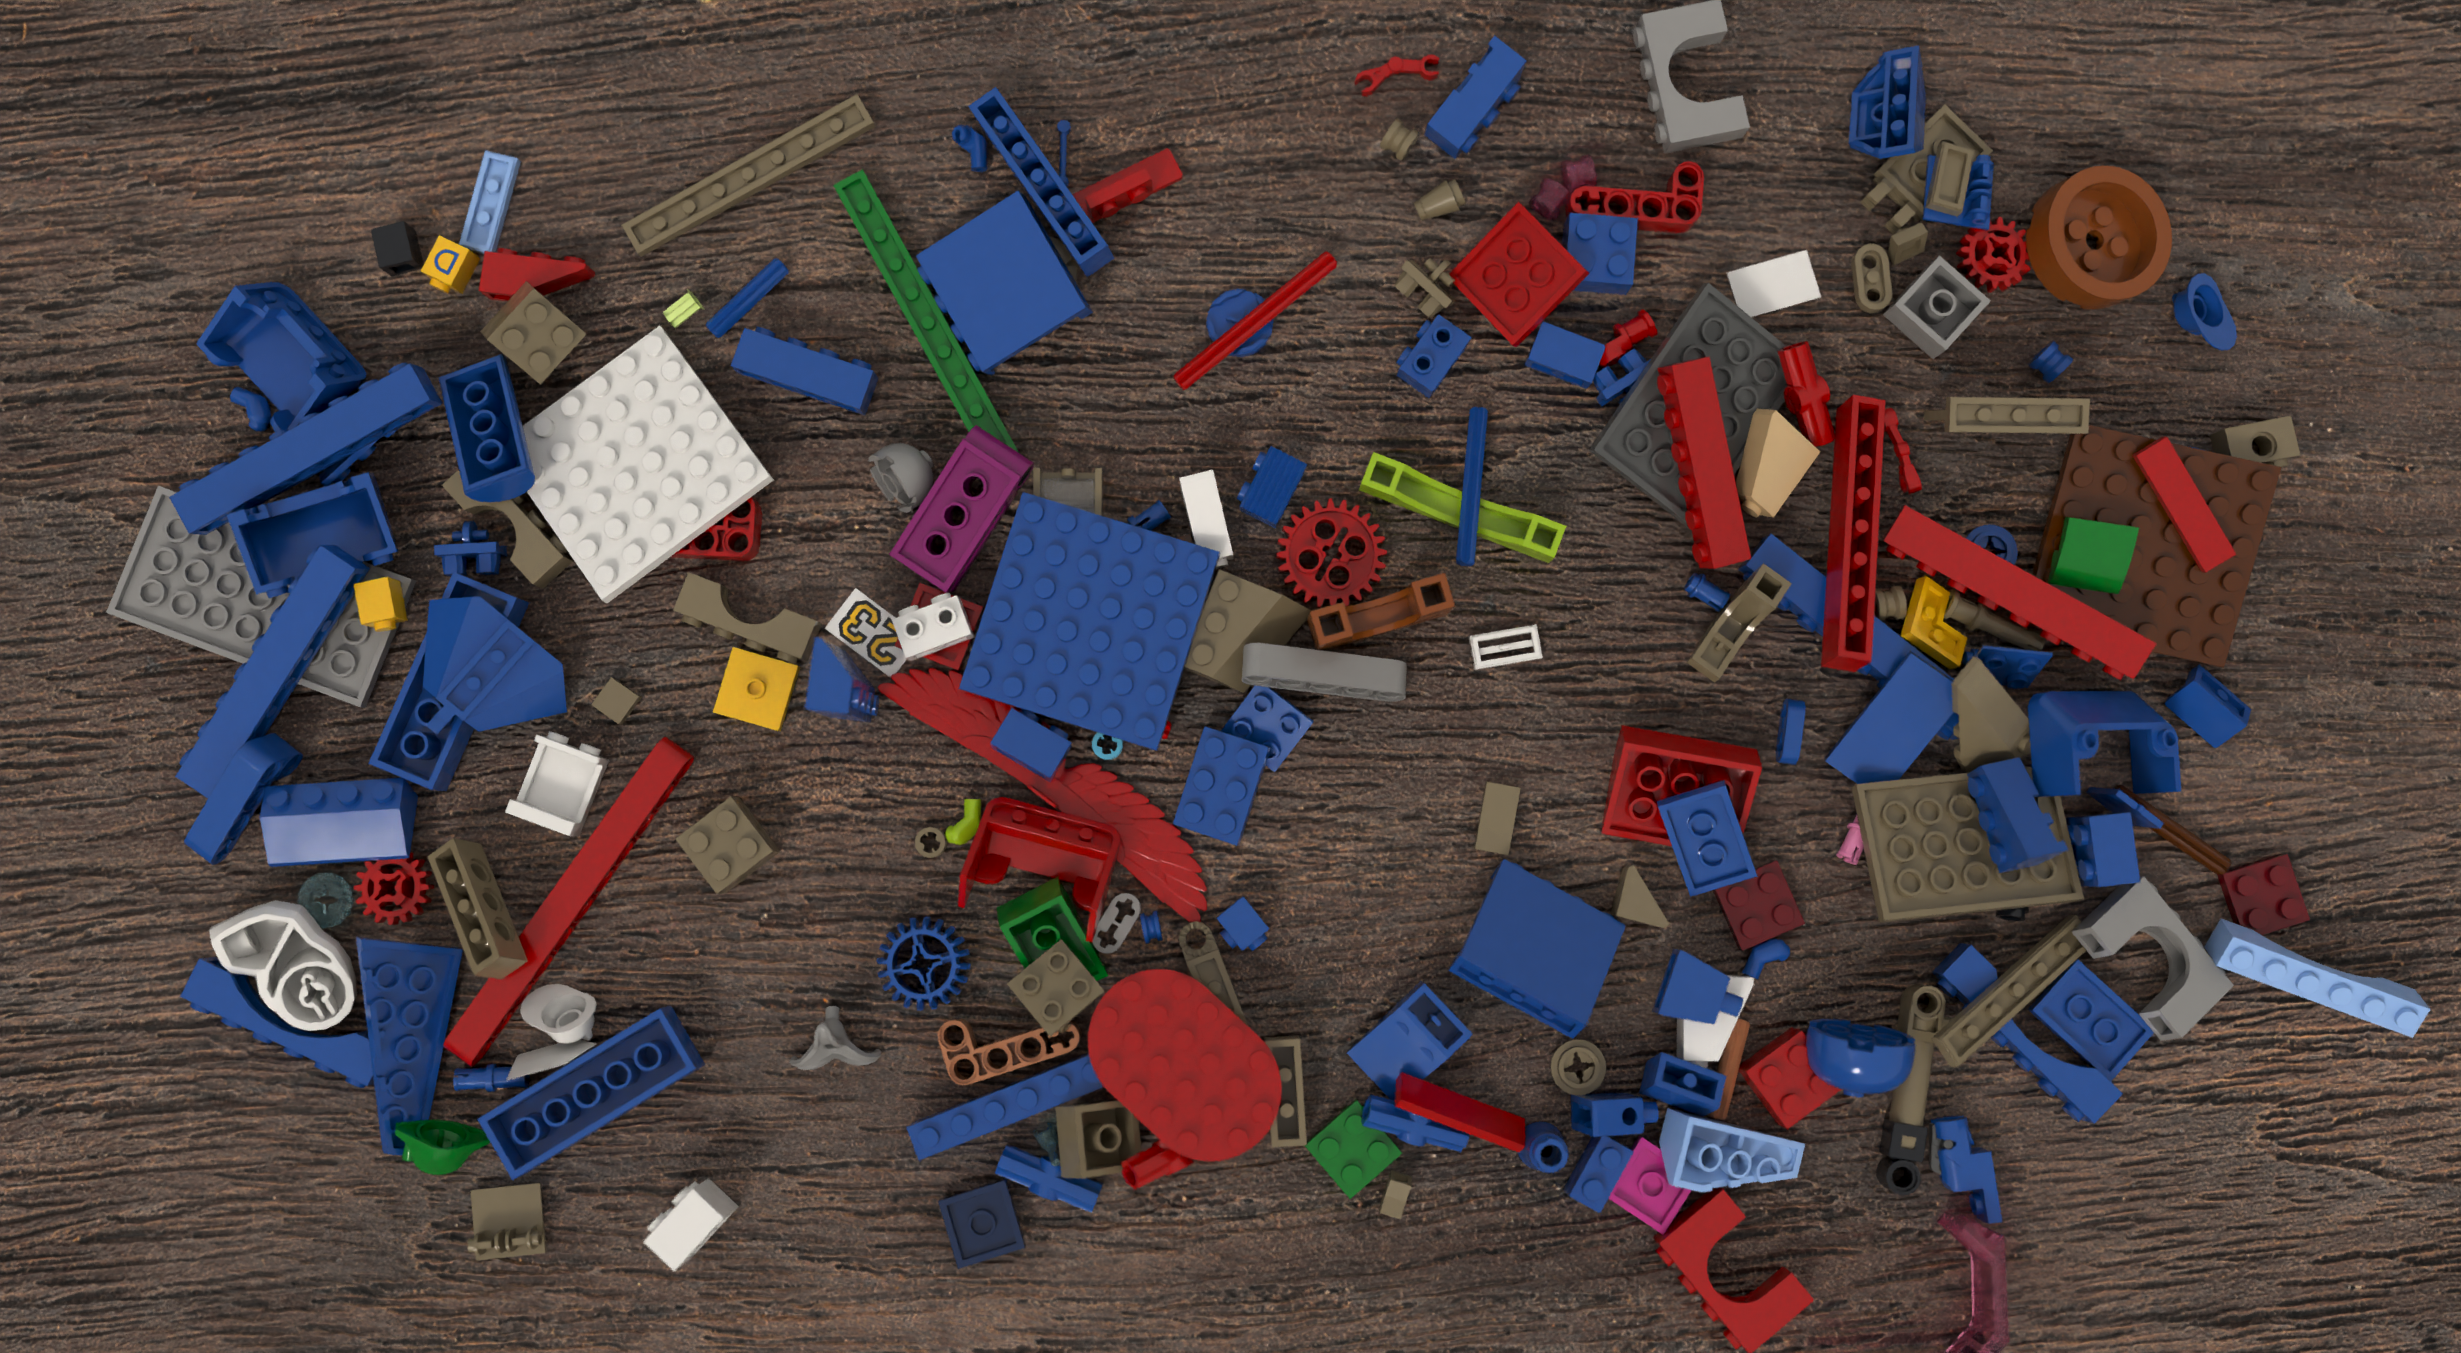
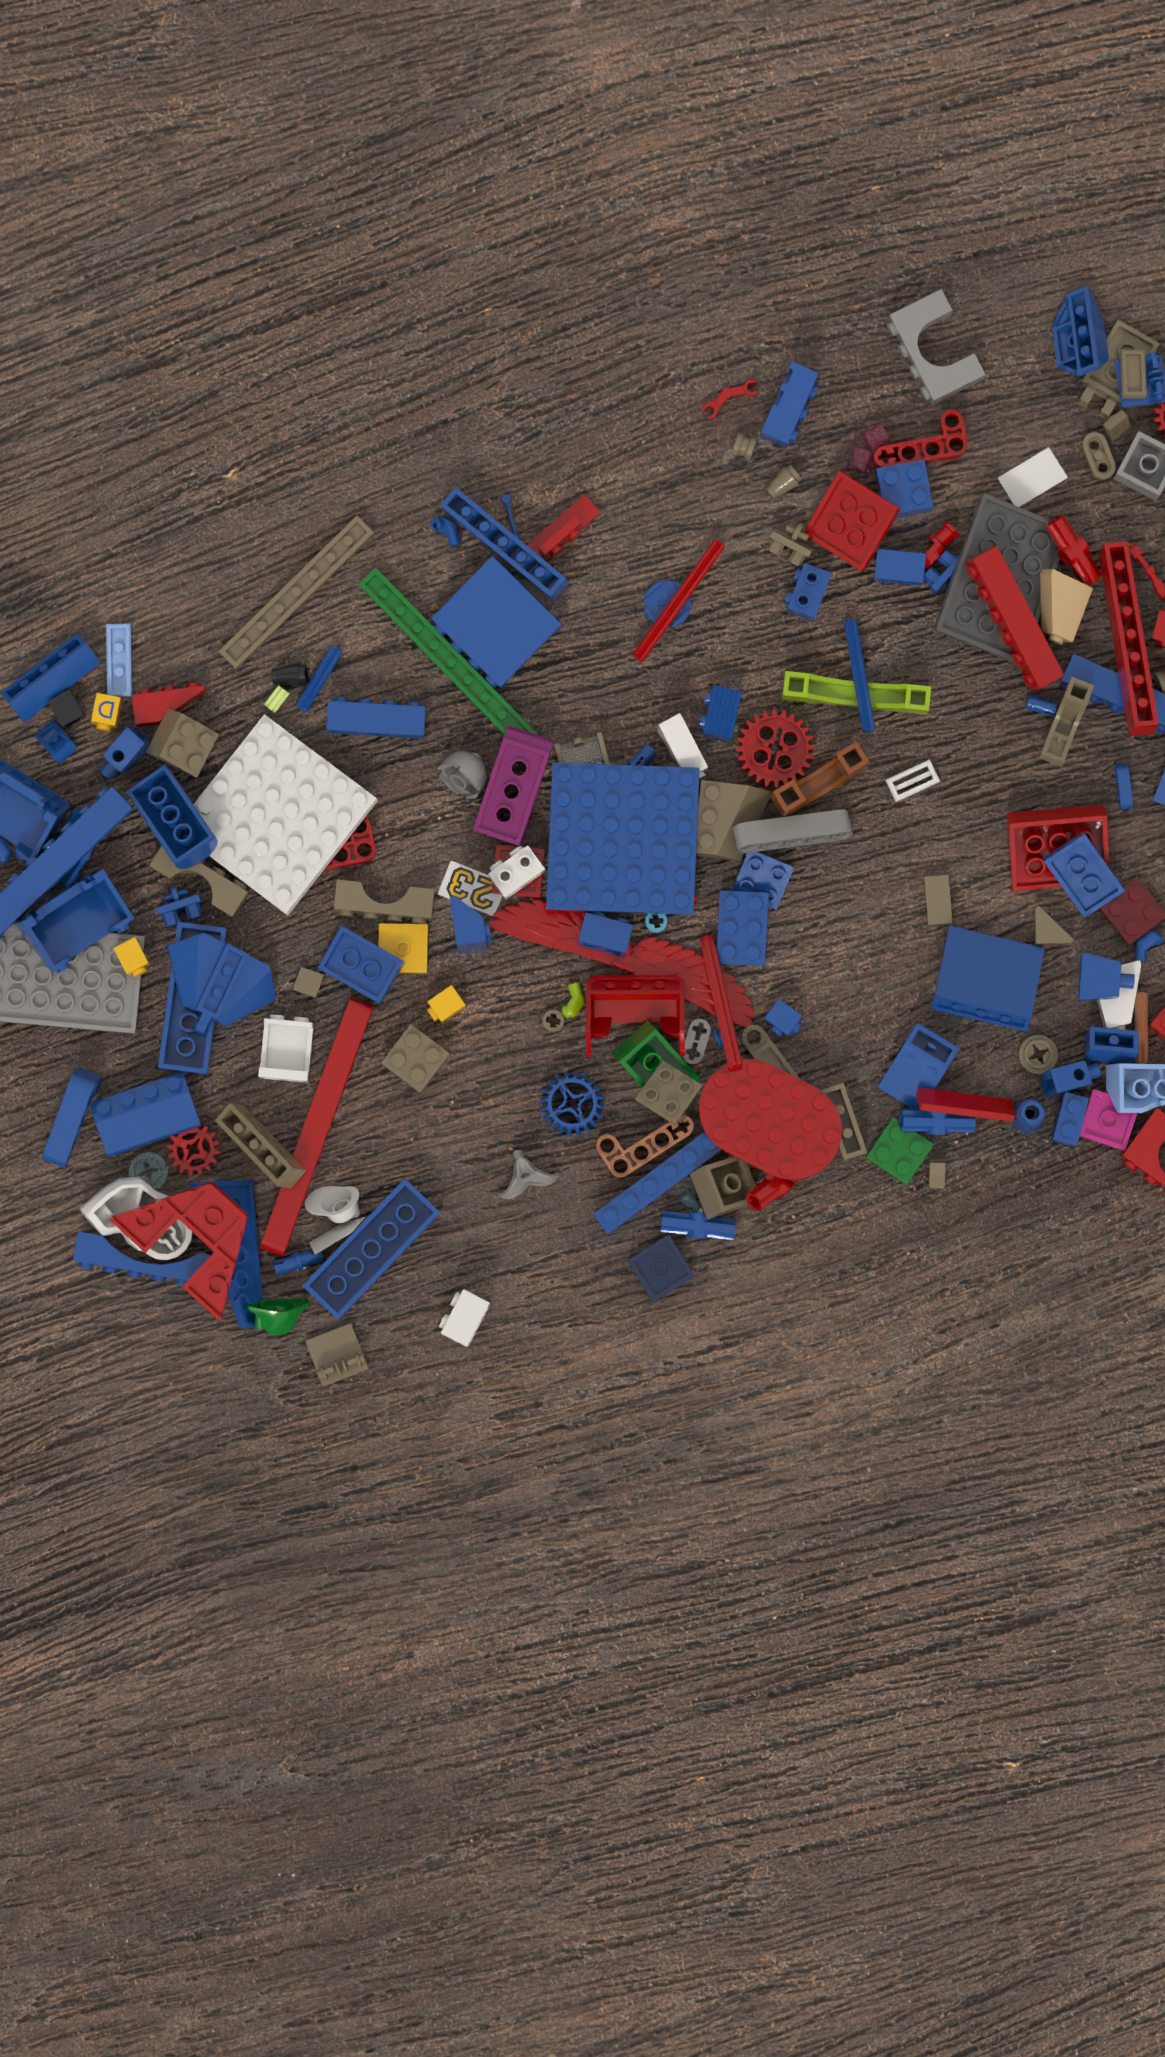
camera: 15 degrees left, 0 degrees up
blue brick [175,545,370,798] -> none
none -> blue brick [0,633,101,722]
none -> blue slope [34,720,77,764]
none -> blue torso [100,727,151,780]
none -> red wing [109,1182,249,1320]
none -> black cone [271,662,309,686]
none -> blue plate [318,925,405,1004]
none -> yellow brick [426,985,466,1023]
none -> red axle [700,935,742,1069]

